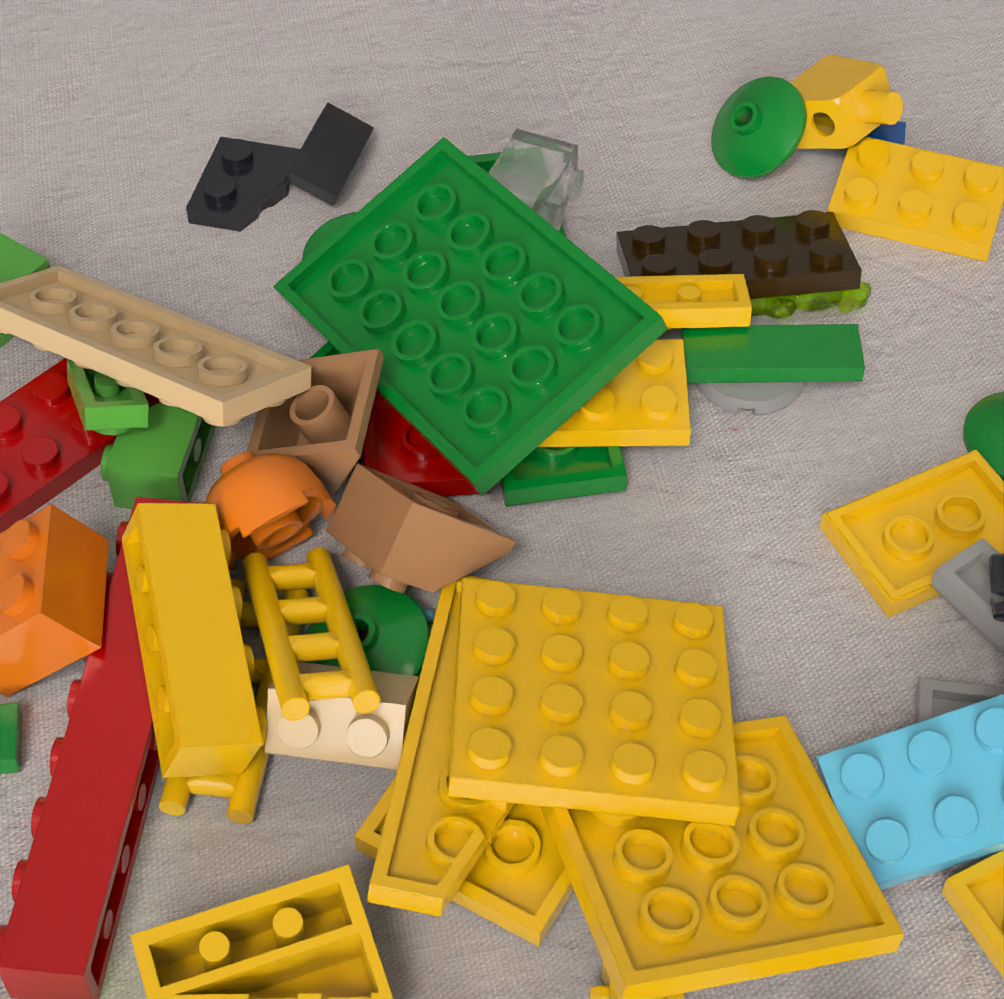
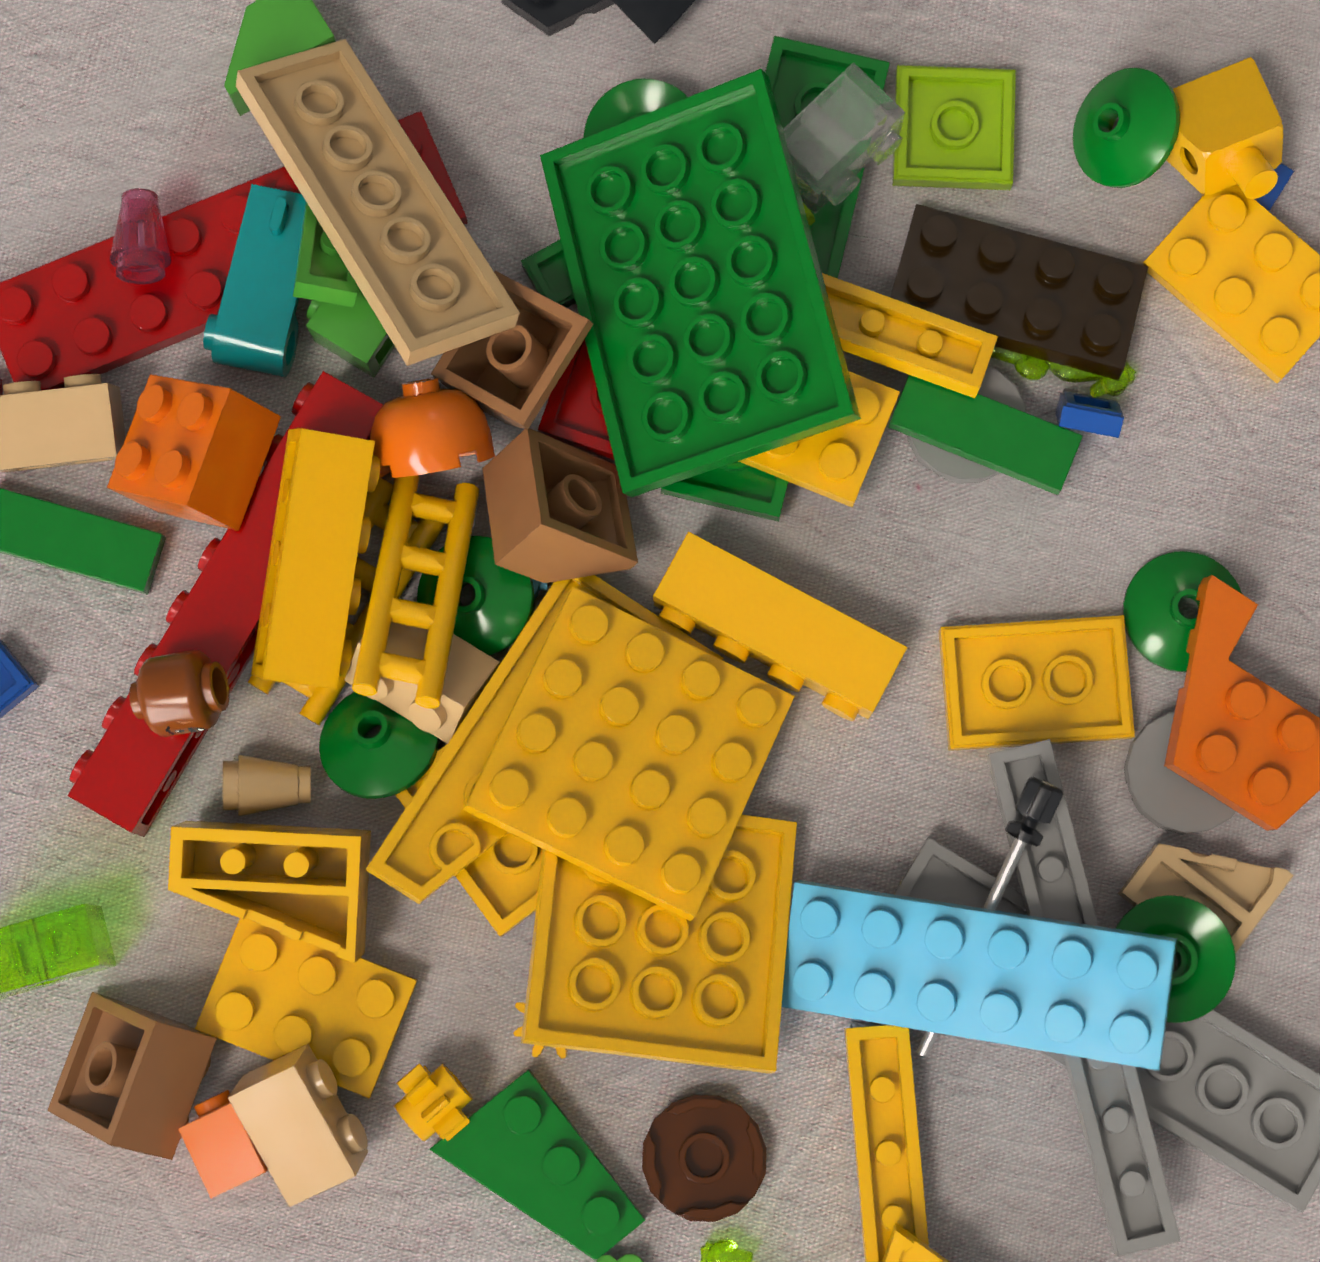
camera: 25 degrees right, 30 degrees up
none -> dark orange head [129,650,230,737]
none -> teal door [203,184,306,378]
none -> tan cone [223,755,311,816]
none -> green dish [319,692,440,799]
none -> yellow brick [653,531,908,721]
none -> lime tile [892,65,1016,190]
none -> blue tile [1055,391,1124,438]

